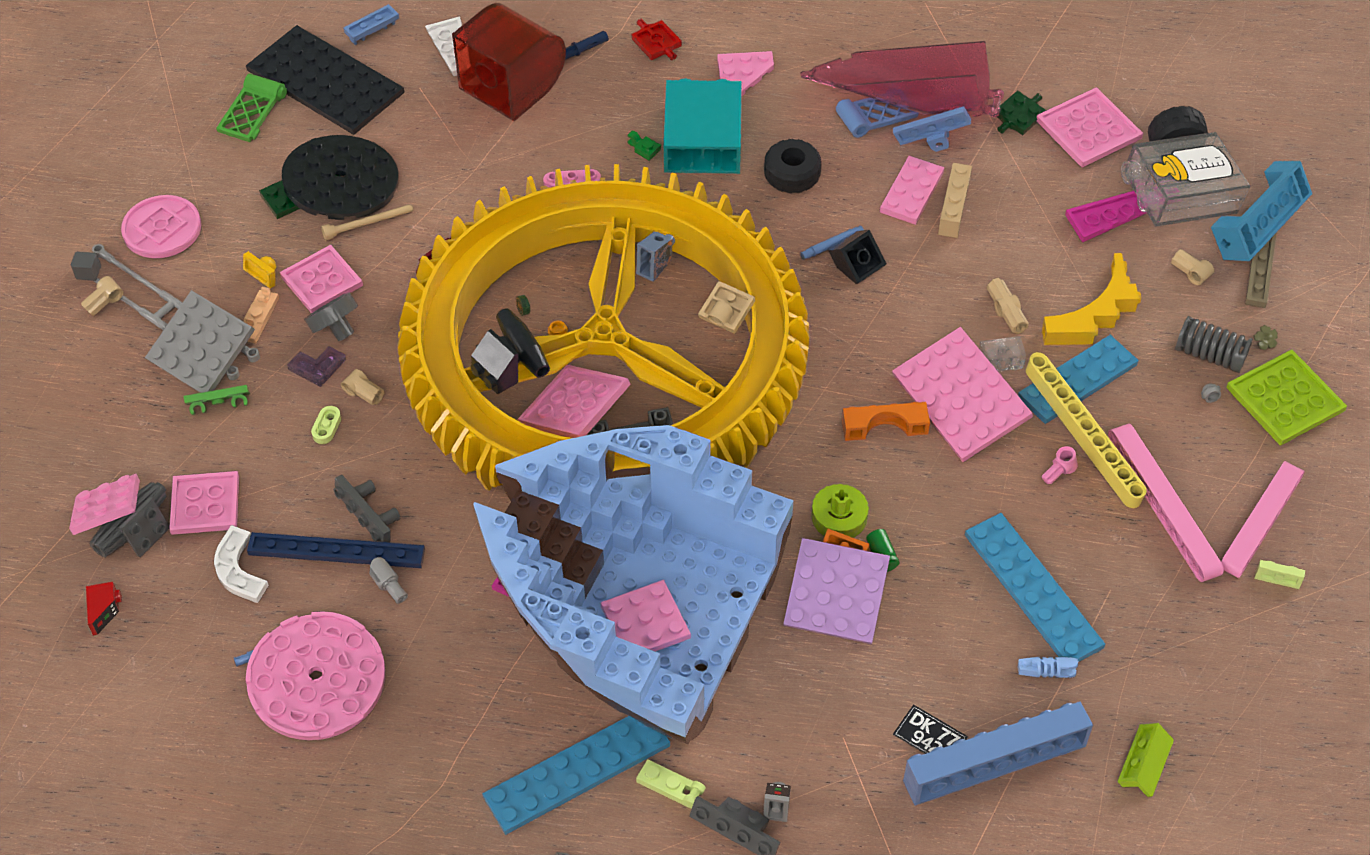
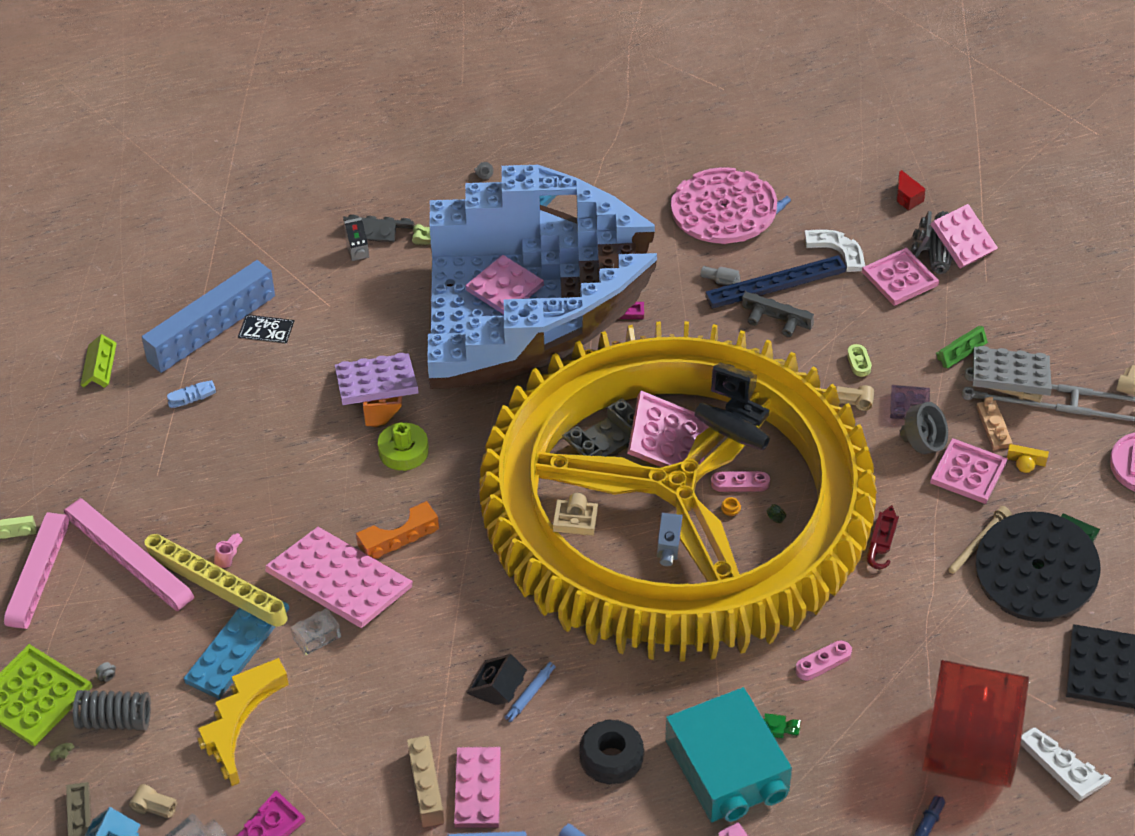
camera: 155 degrees right, 5 degrees down
green piece [866,529,900,572] -> none
dark azure plate [964,513,1105,662] -> none
tan piece [987,278,1029,334] -> none

